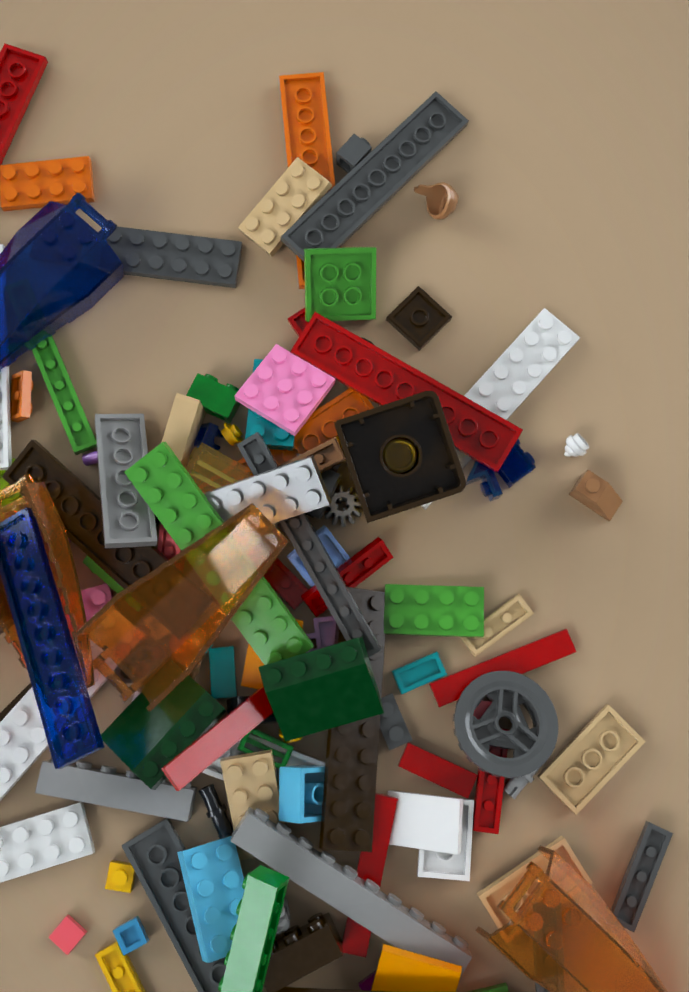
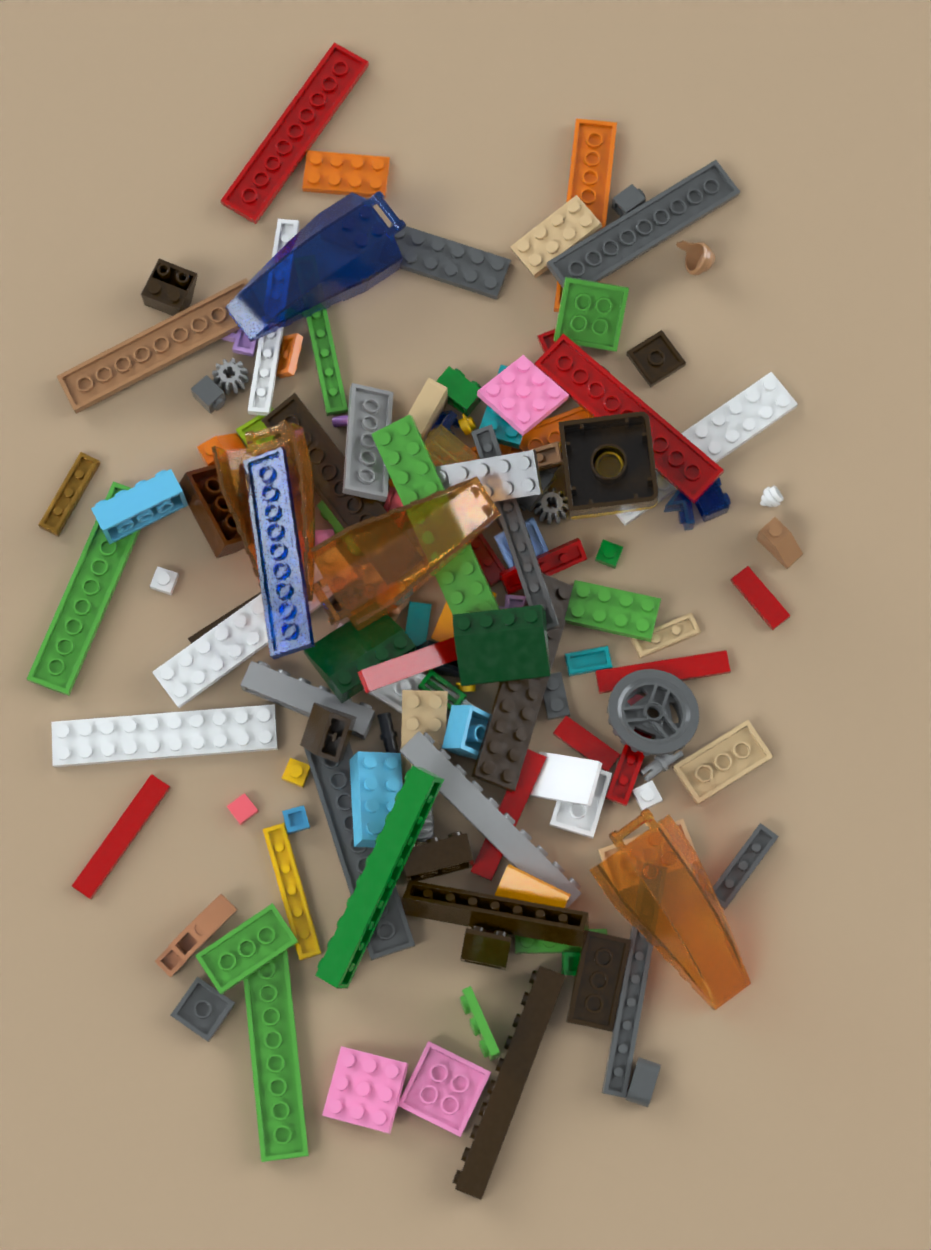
camera: 15 degrees right, 5 degrees down
none -> dark brown slope [300,702,357,763]
none -> green plate [595,539,623,569]
none -> white plate [632,780,663,811]
none -> red tile [730,566,791,630]

